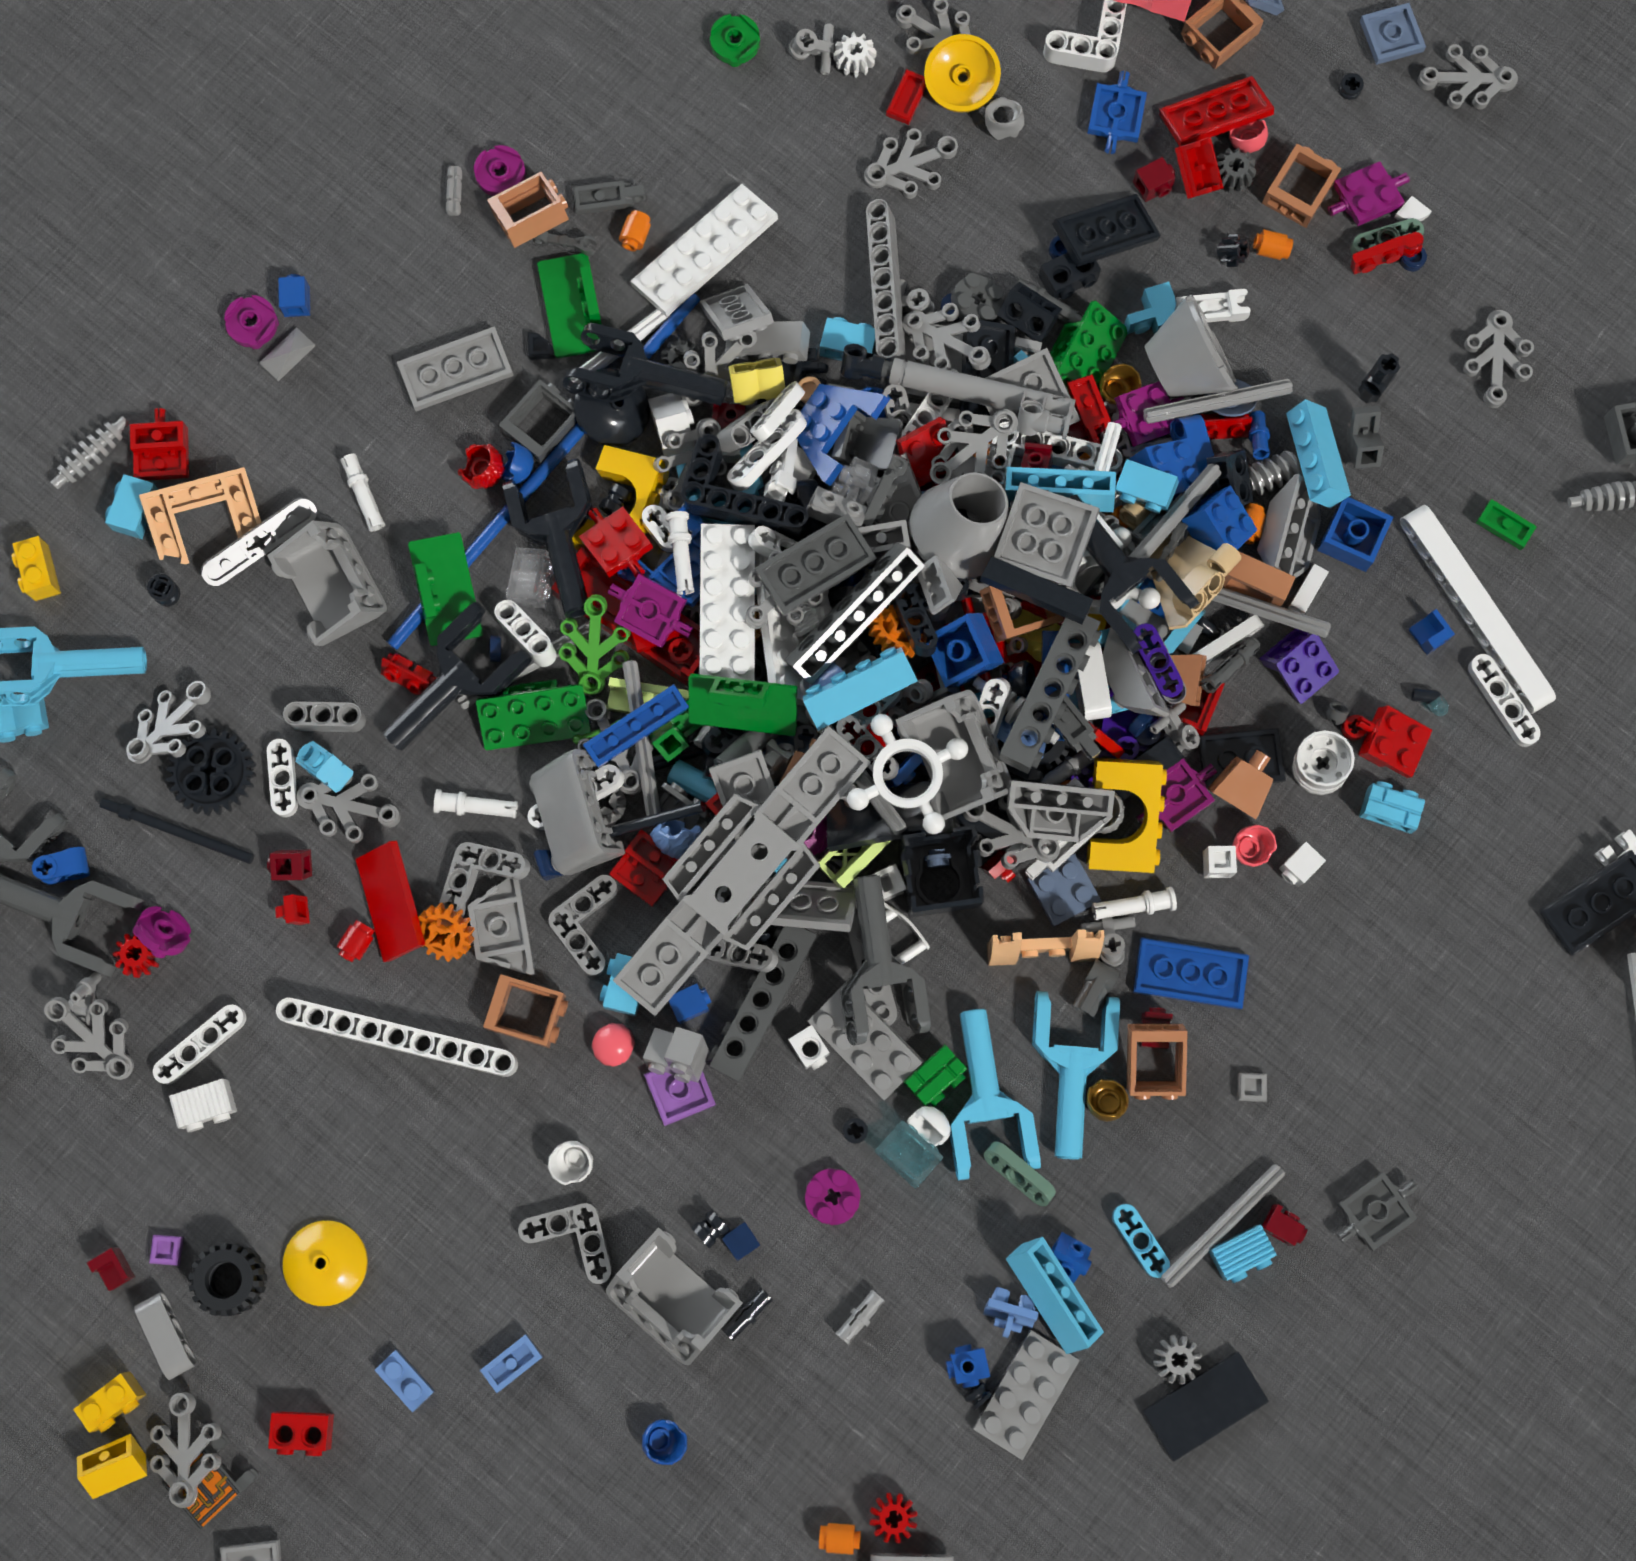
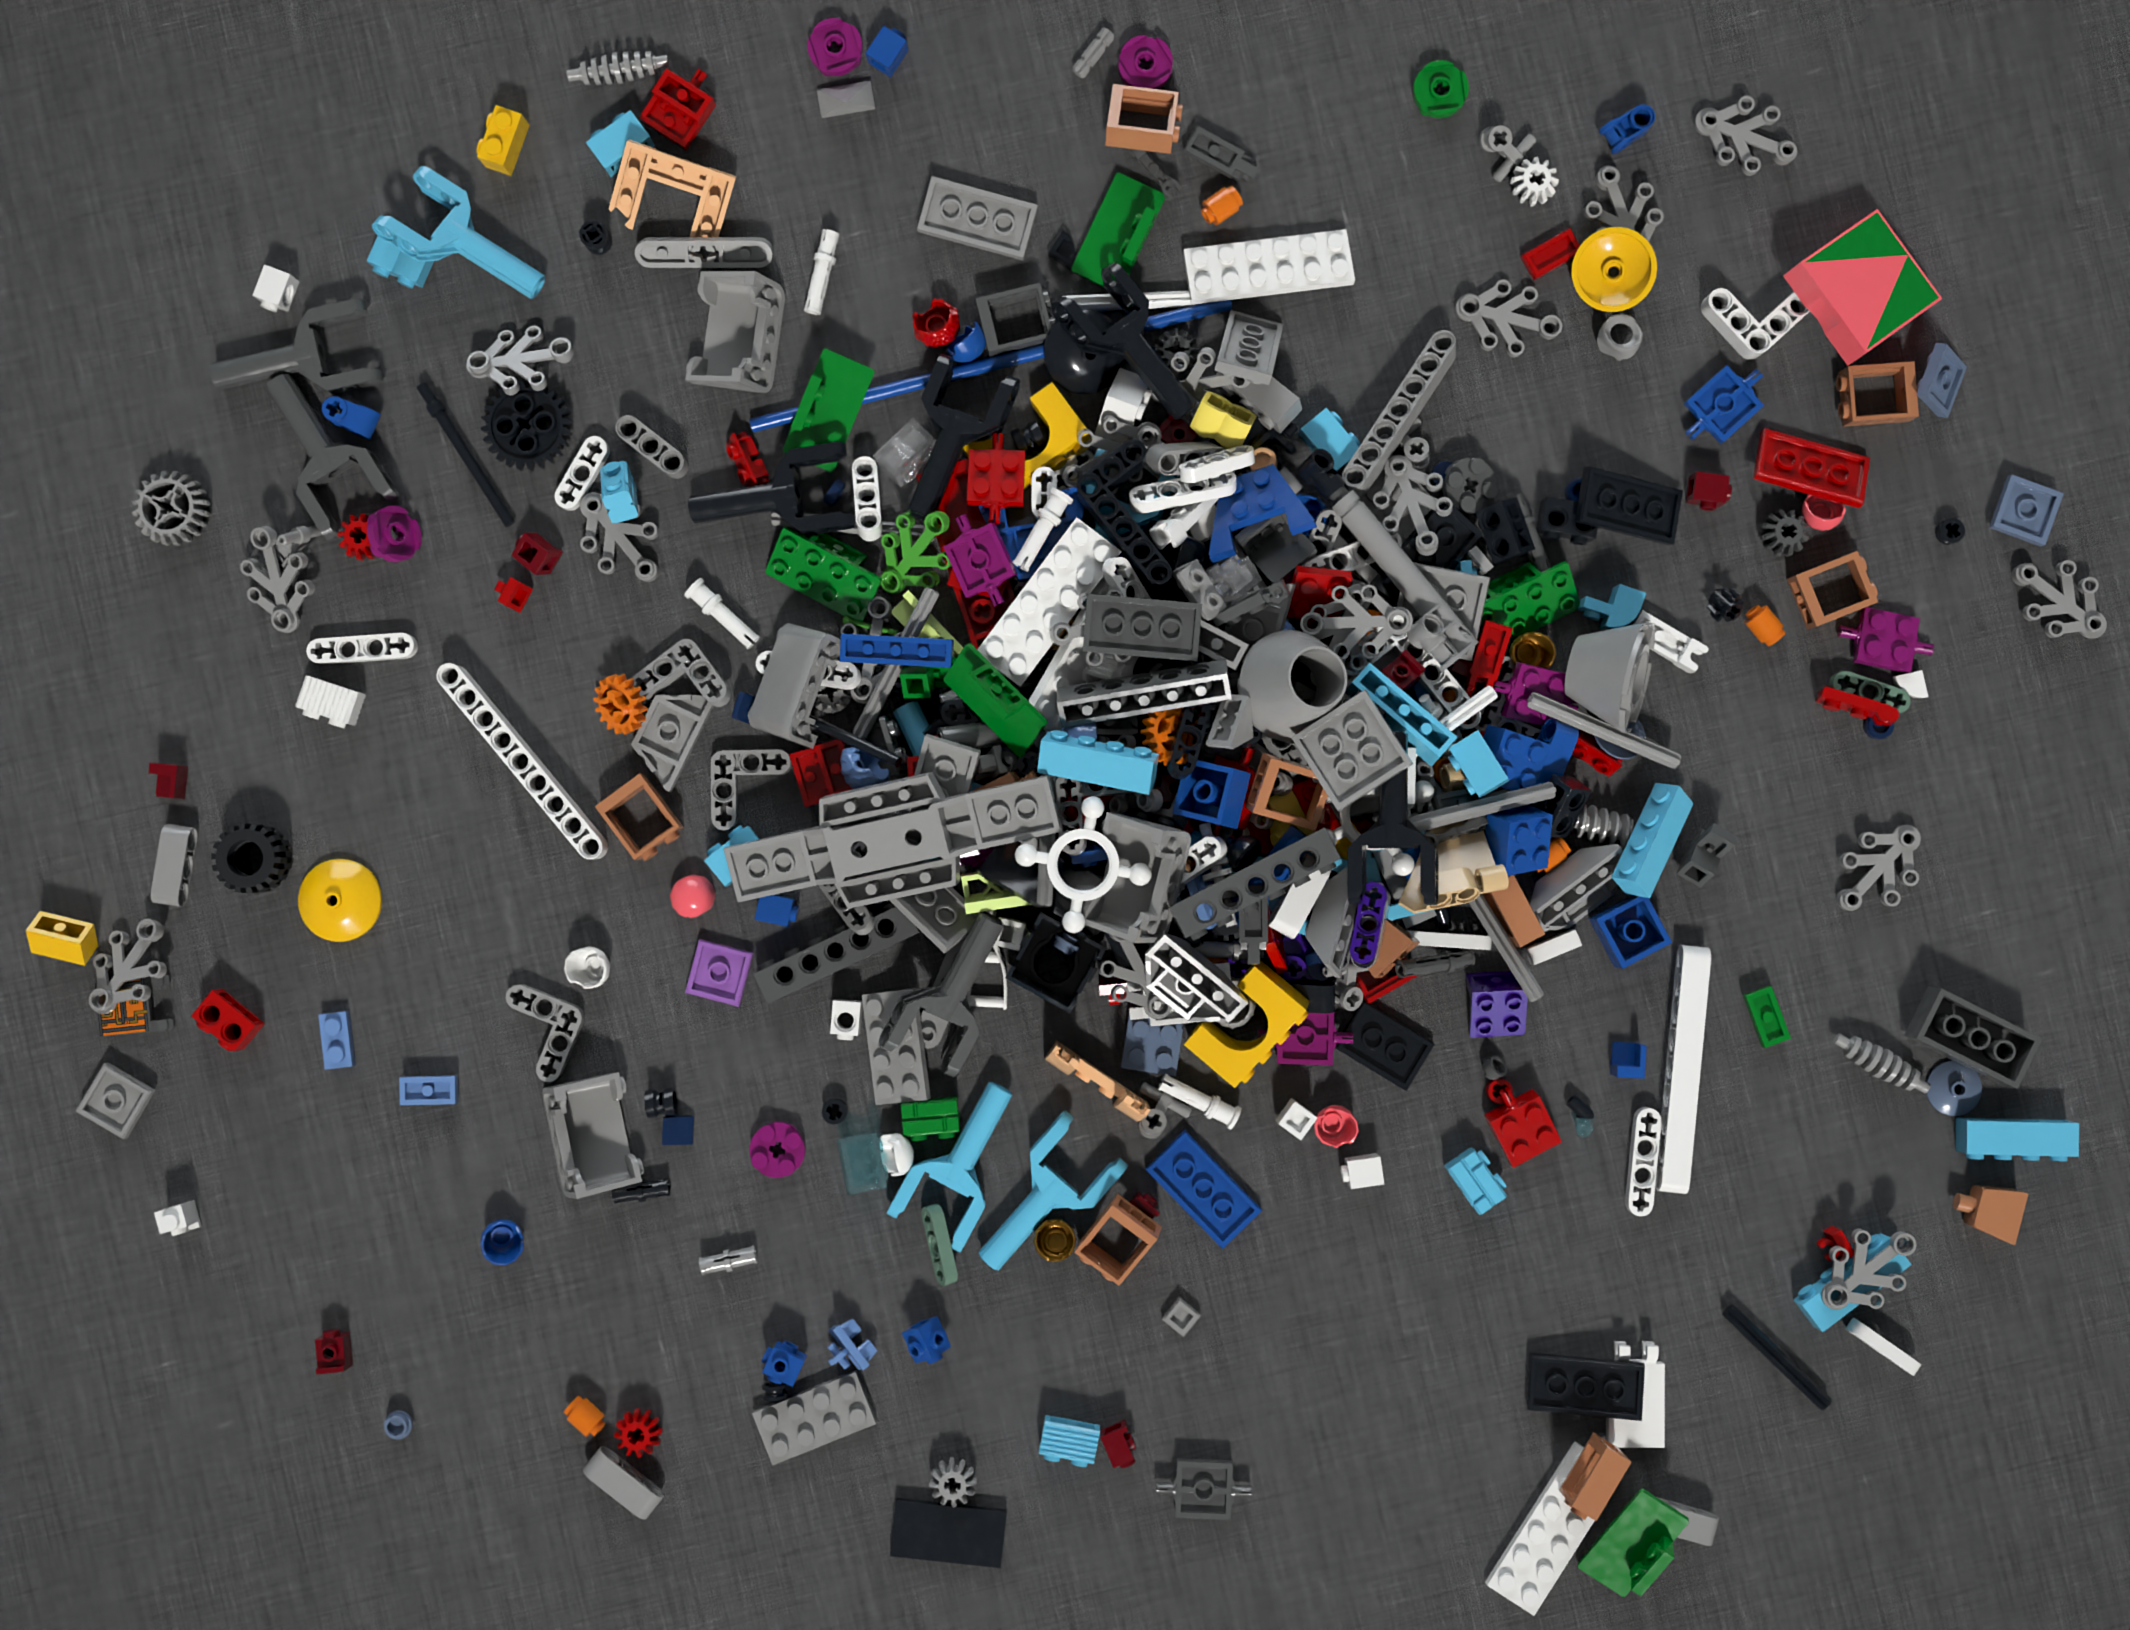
camera: 40 degrees right, 10 degrees up
yellow brick [73,1371,146,1433] -> none
medium lavender tile [149,1235,183,1266] -> none
red brick [336,920,375,962] -> none
red tile [356,841,426,962] -> none
light grey brick [643,1027,710,1083] -> none
black tile [980,556,1094,625] -> none
medium azure brick [1006,1237,1104,1354] -> none
dark grey piece [1072,959,1120,1018] -> none
medium azure beam [1112,1204,1170,1278] -> none
light grey axle [1161,1164,1285,1288] -> none
red hinge [1175,137,1224,199] -> none
nougat torso [1208,750,1273,819] -> none
blue pin [1248,410,1270,460] -> none
white wheel [1292,730,1355,795] -> none
black piece [1358,353,1401,404] -> none

